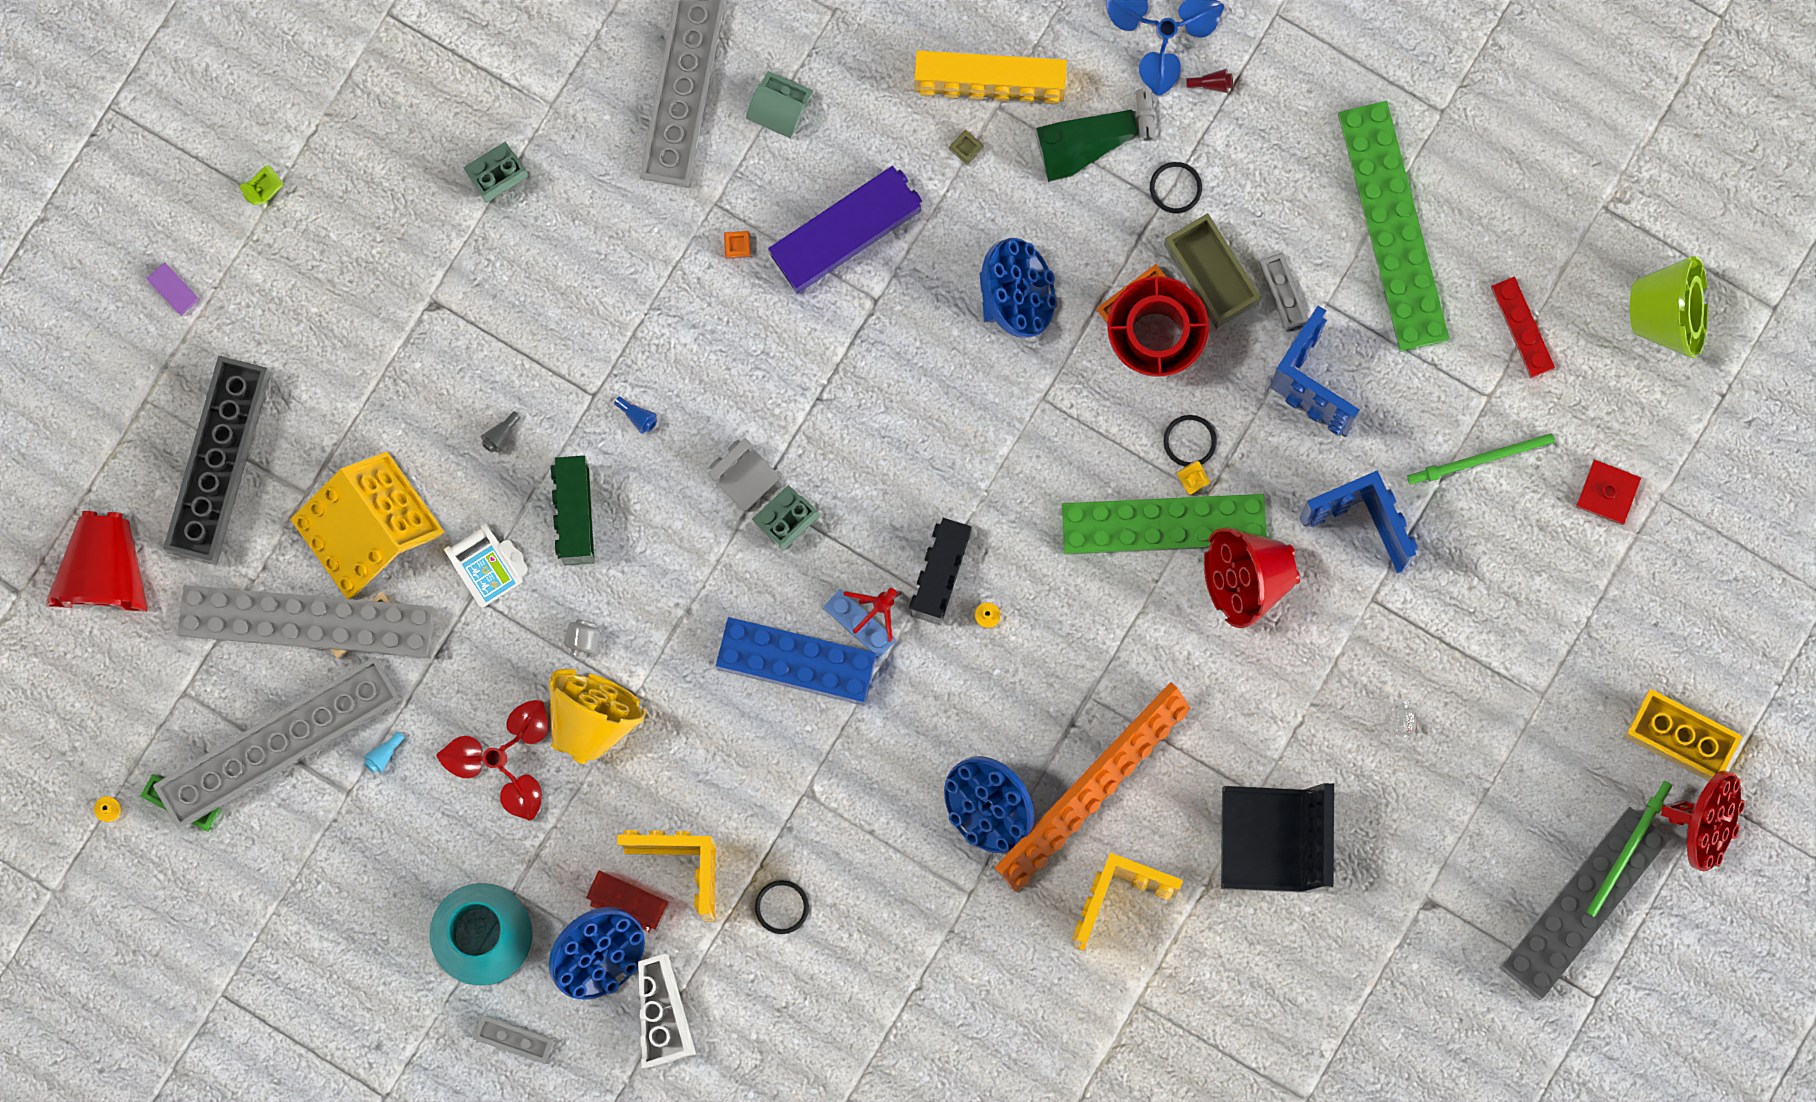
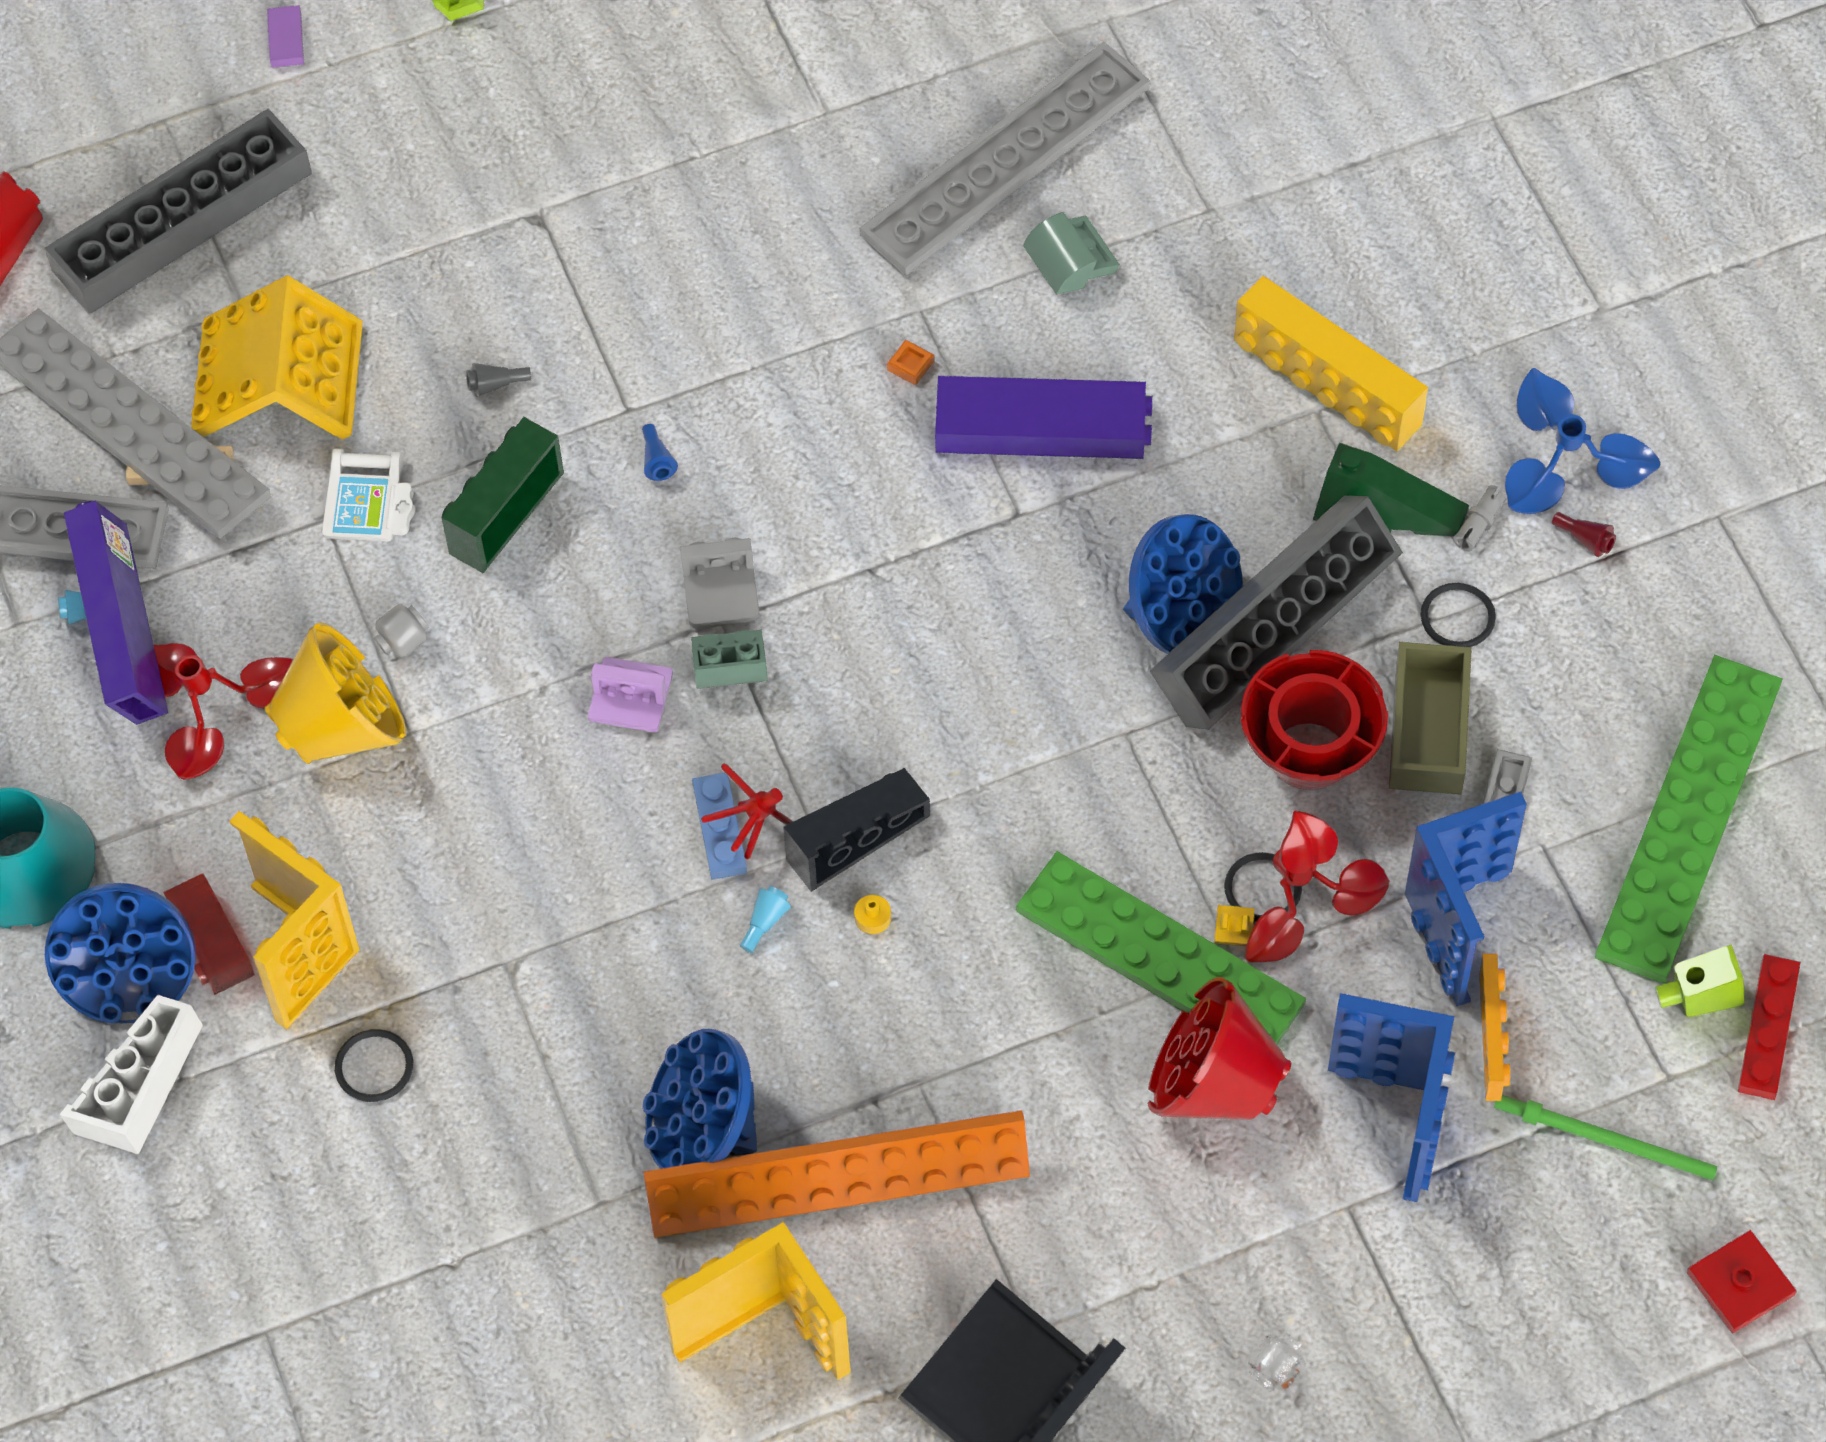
camera: 35 degrees right, 20 degrees down
sand green brick [463,141,529,203] -> none
blue brick [715,617,877,706] -> none
olive tile [949,129,984,165] -> none
none -> dark purple brick [64,500,168,725]
none -> lavender bracket [588,657,673,733]
none -> medium azure cone [740,886,791,953]
none -> dark grey brick [1150,496,1403,730]
none -> red plant [1244,811,1390,963]
none -> light orange plate [1479,953,1510,1101]
none -> lime torso [1655,944,1745,1017]

